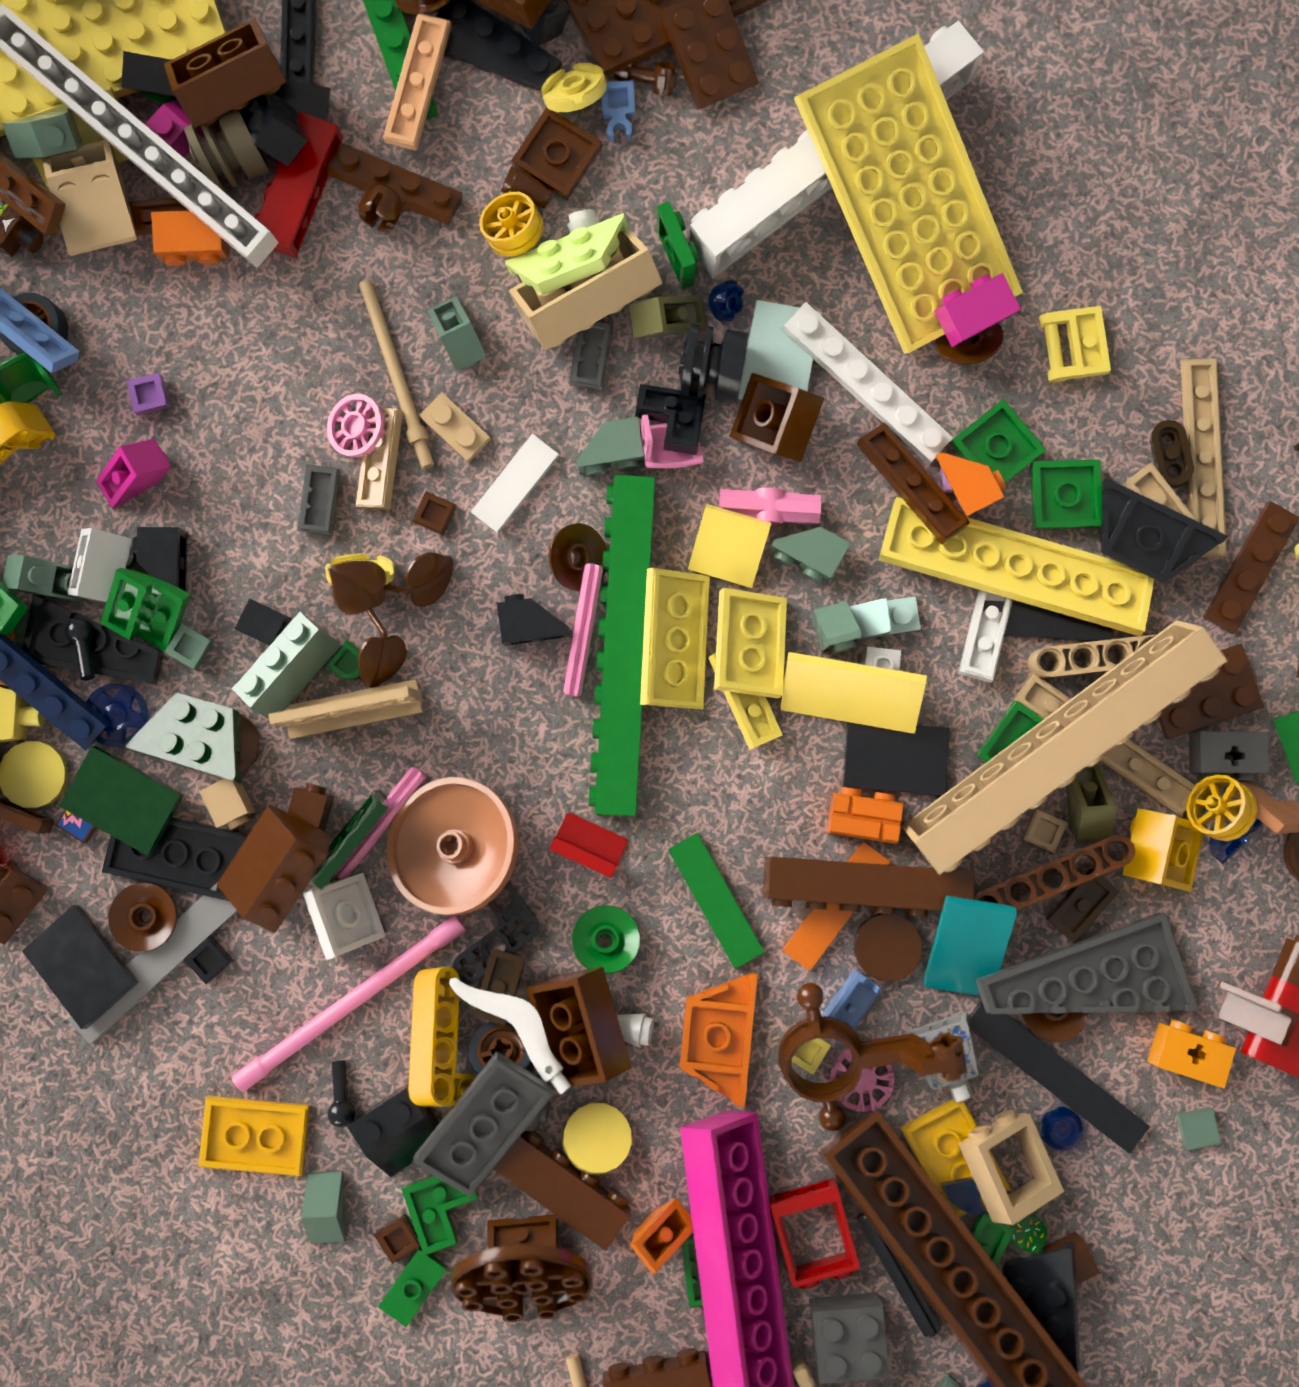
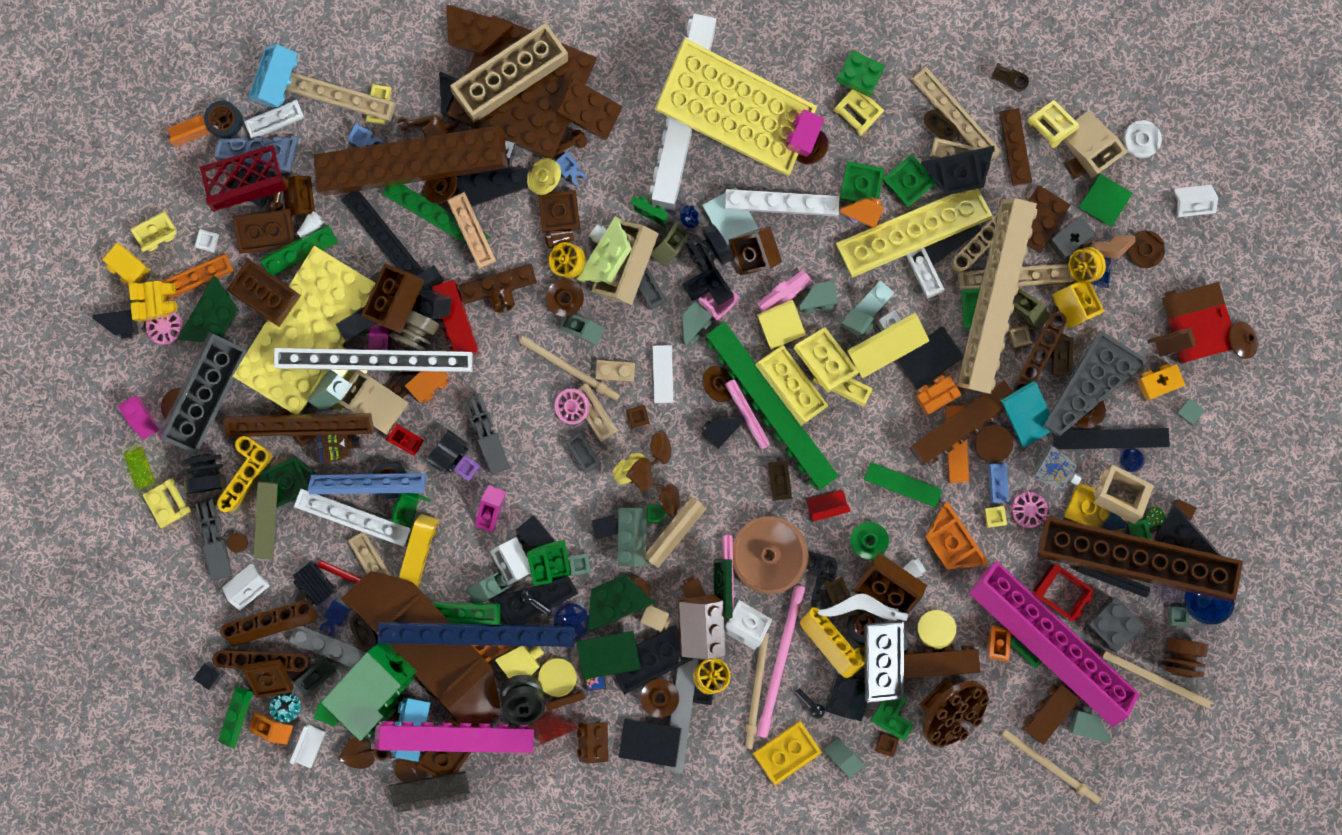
camera: 40 degrees left, 0 degrees up
green plate [378,1246,448,1327] -> none
reddish brown piece [778,982,967,1131] -> none
reddish brown tile [857,423,970,545] -> none
none -> red slope [385,423,424,456]
none -> black brick [426,430,469,474]
none -> dark grey arm [463,393,510,476]
none -> reddish brown dish [546,279,584,317]
none -> yellow wheel [693,658,731,695]
none -> tan bar [745,633,769,749]
none -> dark brown plate [768,460,792,501]
none -> green plate [836,50,886,97]

